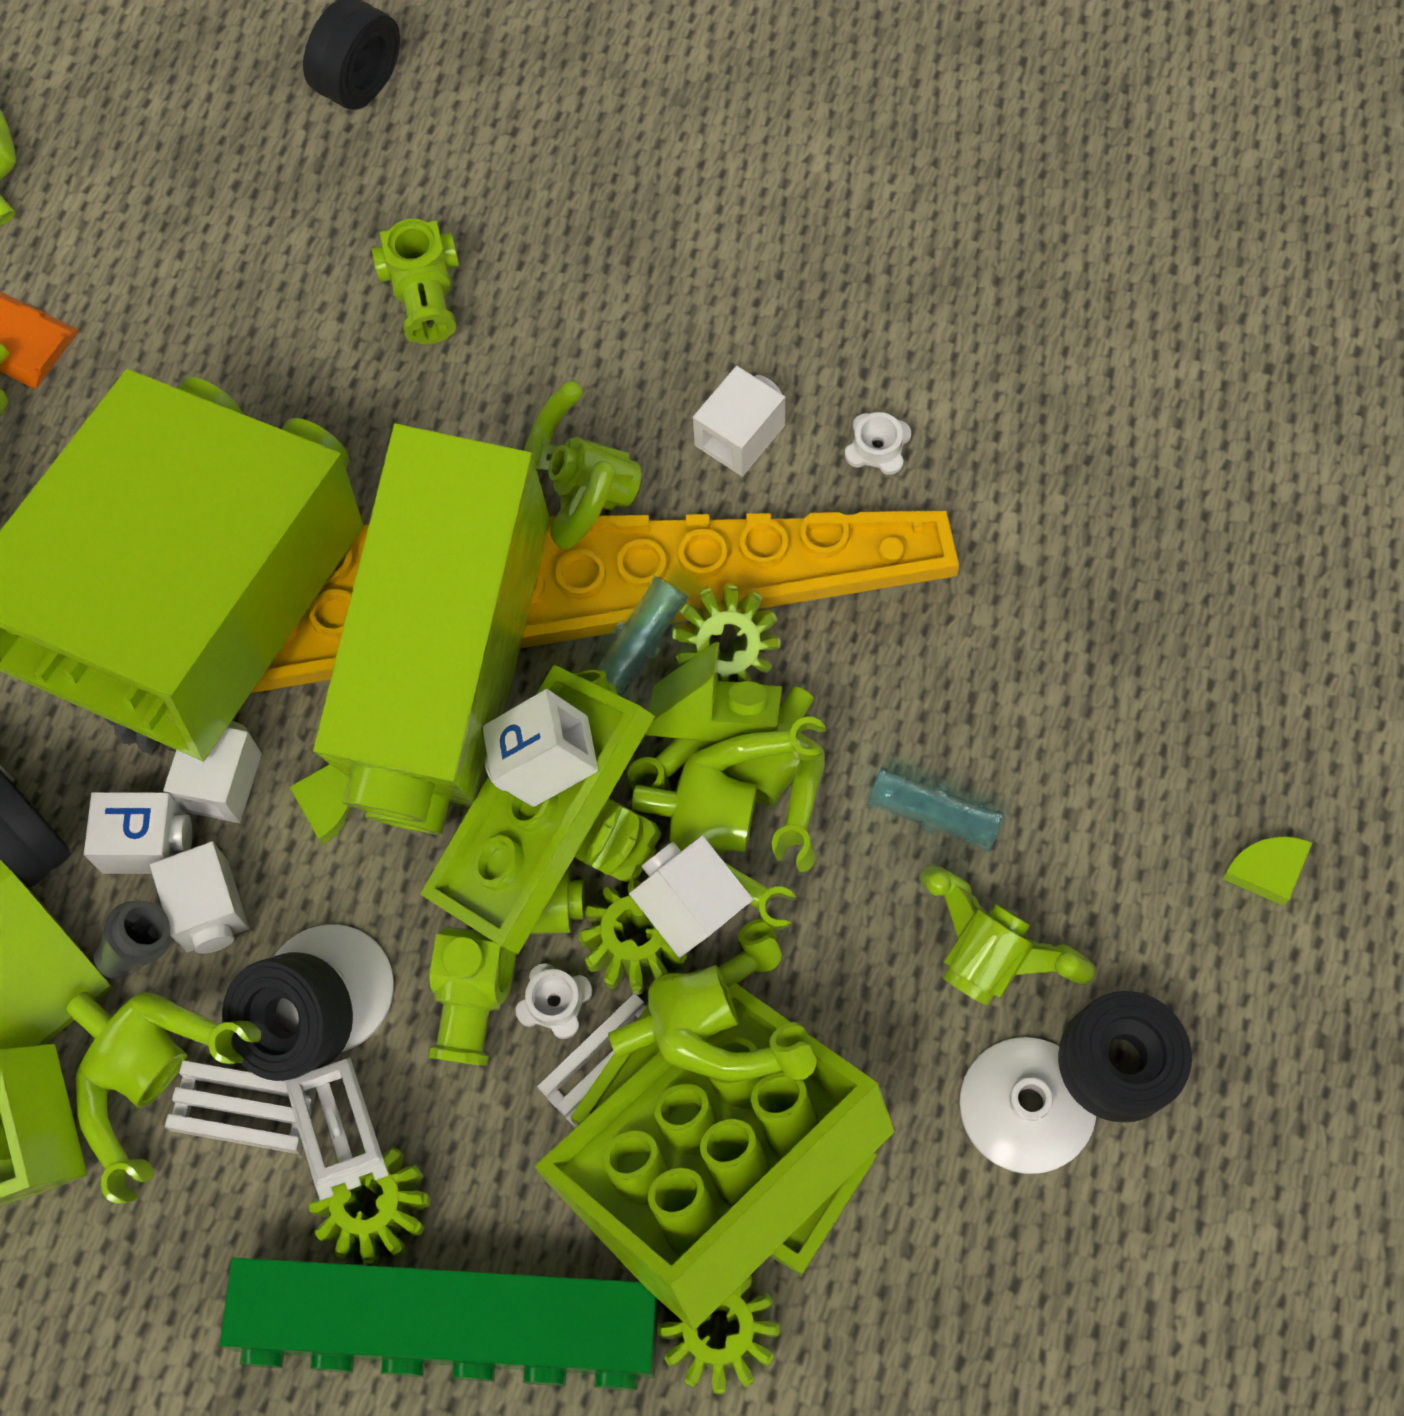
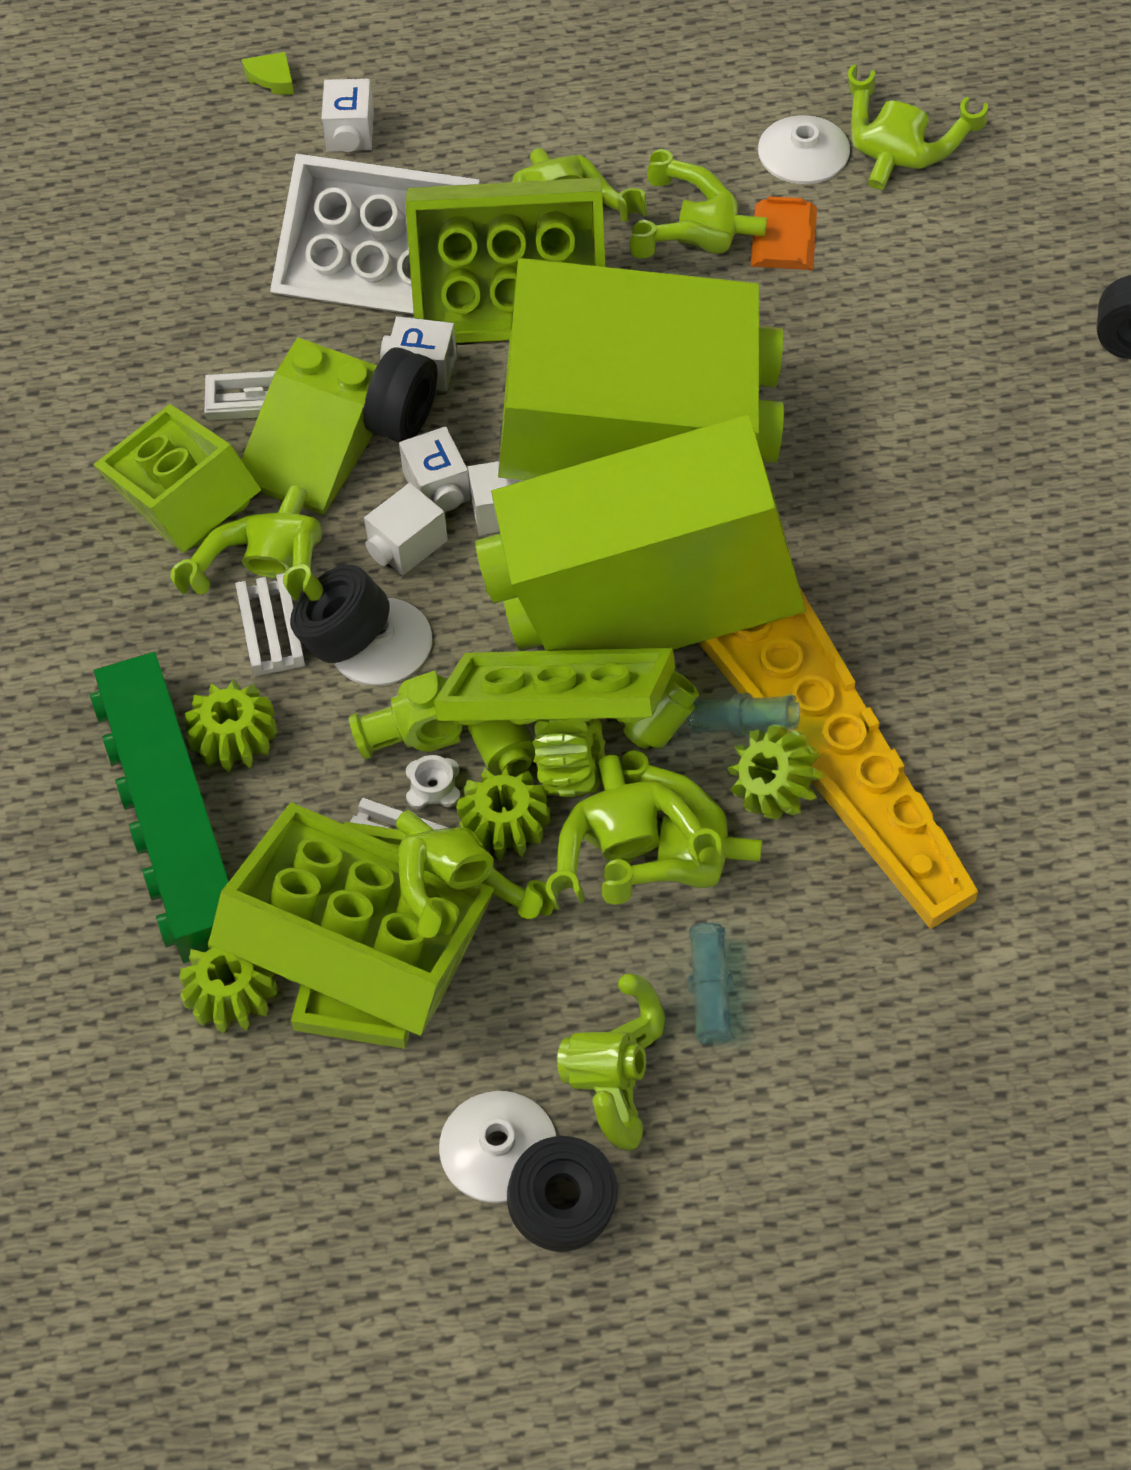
camera: 65 degrees right, 10 degrees down
dark grey cone [94,901,171,979] -> none
white tile [284,1057,388,1200] -> none
lime connector [372,219,459,345] -> none
white brick [482,689,598,807] -> none
lime piece [524,380,642,549] -> none
white brick [629,835,753,958] -> none
lime slope [646,642,782,742] -> none
white brick [693,365,785,477] -> none
white plate [845,412,911,475] -> none
lime tile [1222,837,1312,906] -> none

